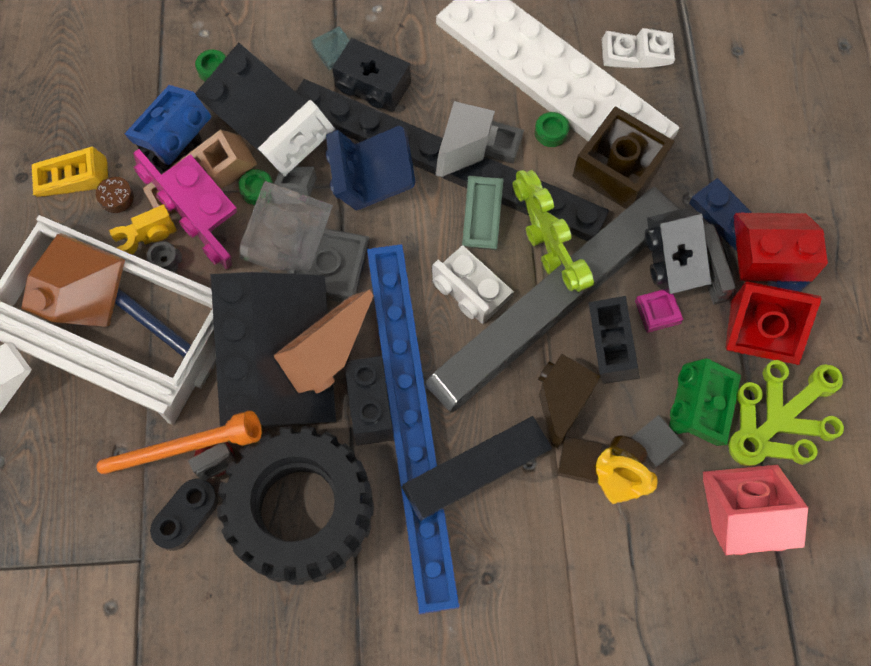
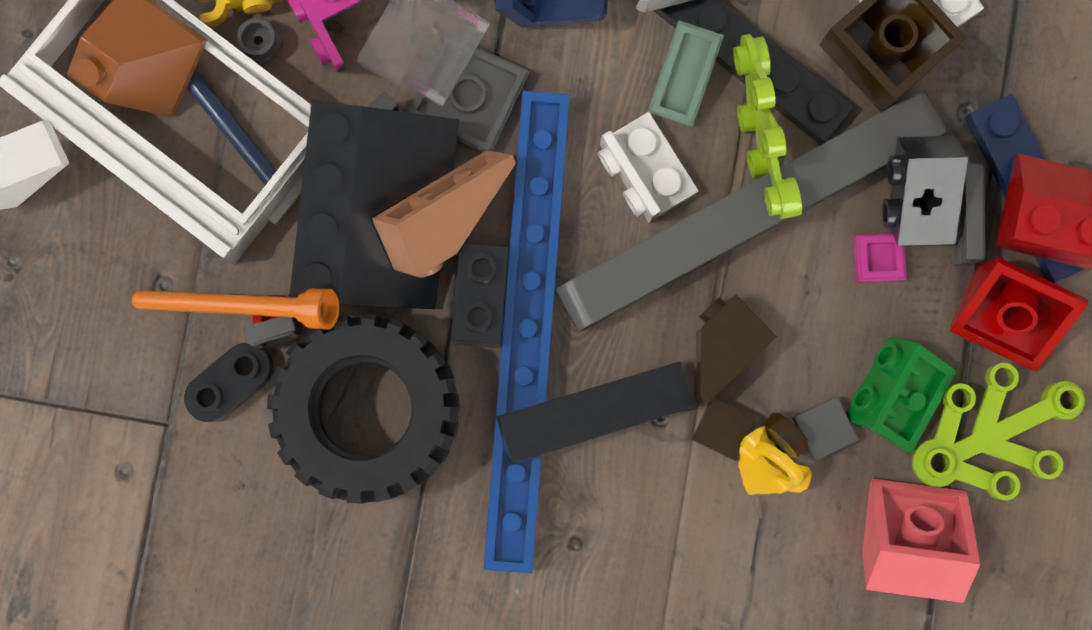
camera: 10 degrees right, 15 degrees up
black brick [588,296,640,384] -> none

